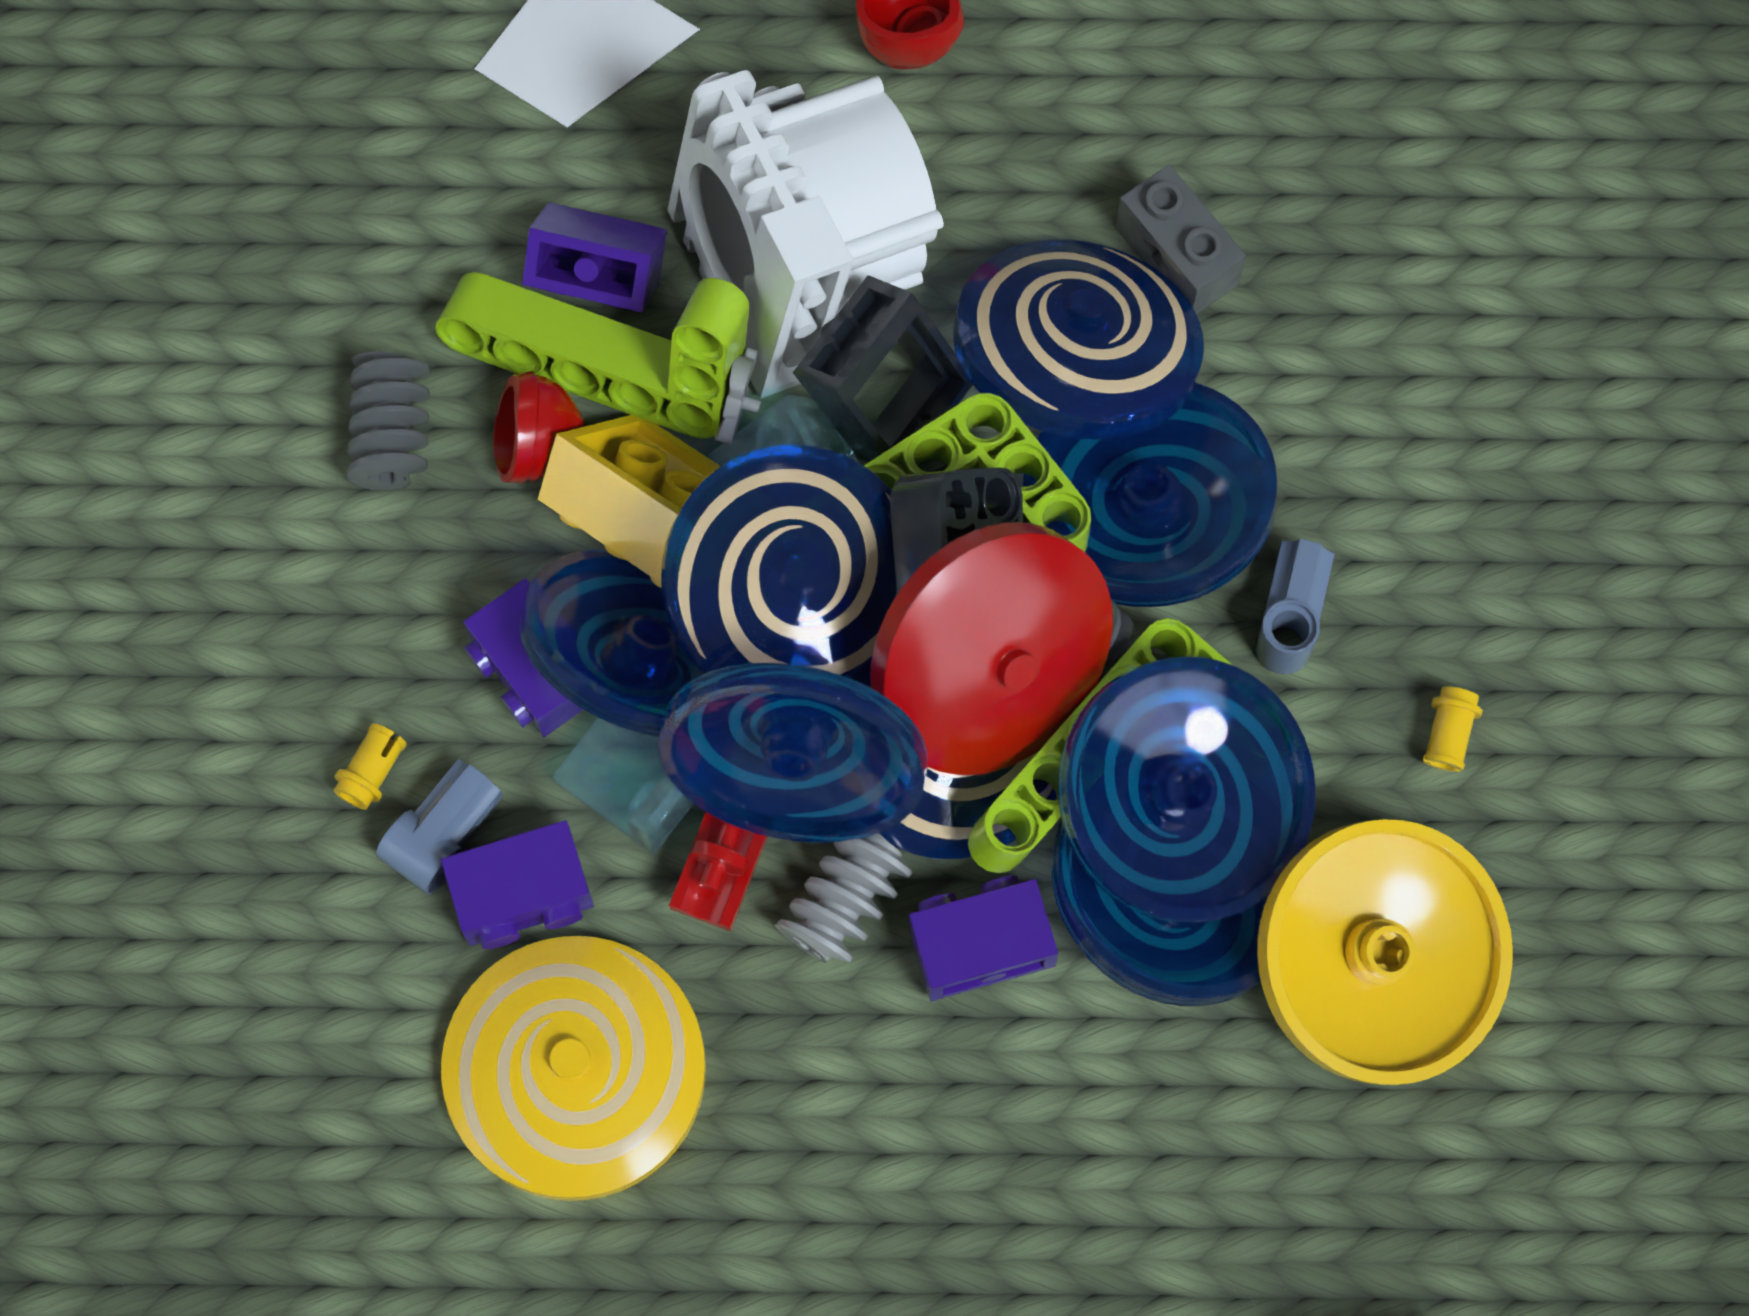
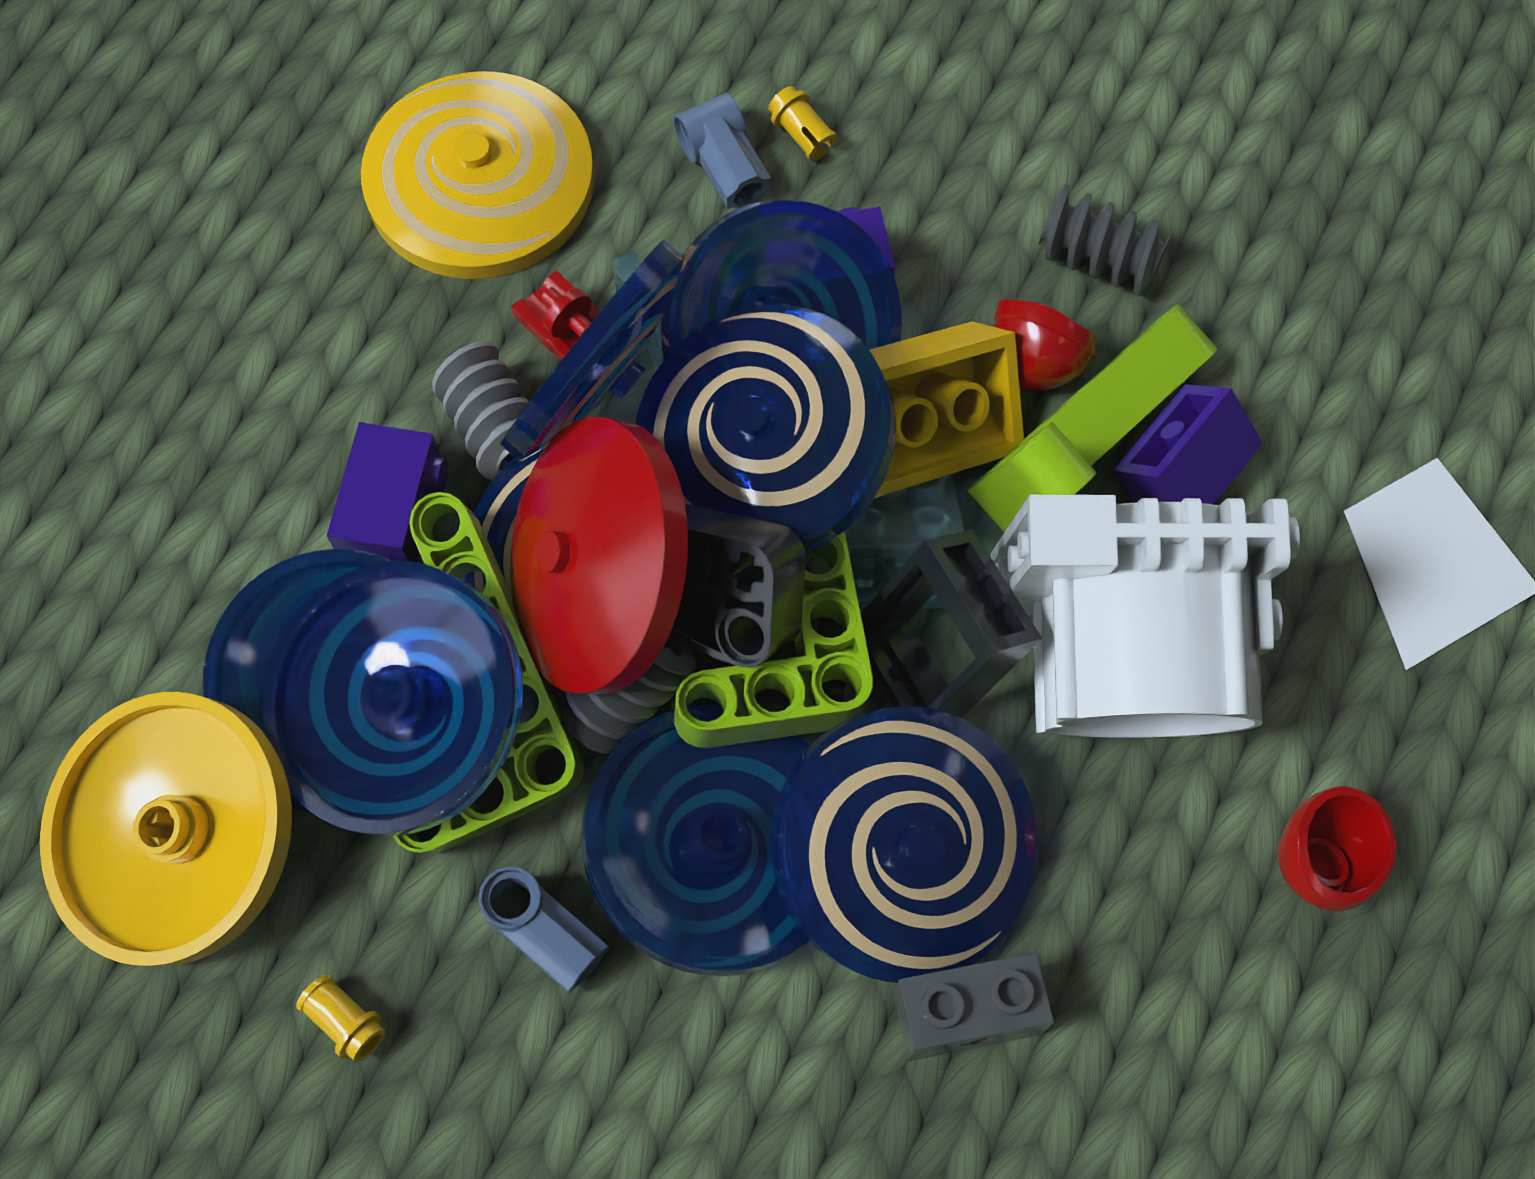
camera: 115 degrees right, 5 degrees down
dark purple brick [441,820,594,949] -> none
light grey piece [715,347,761,445] -> none

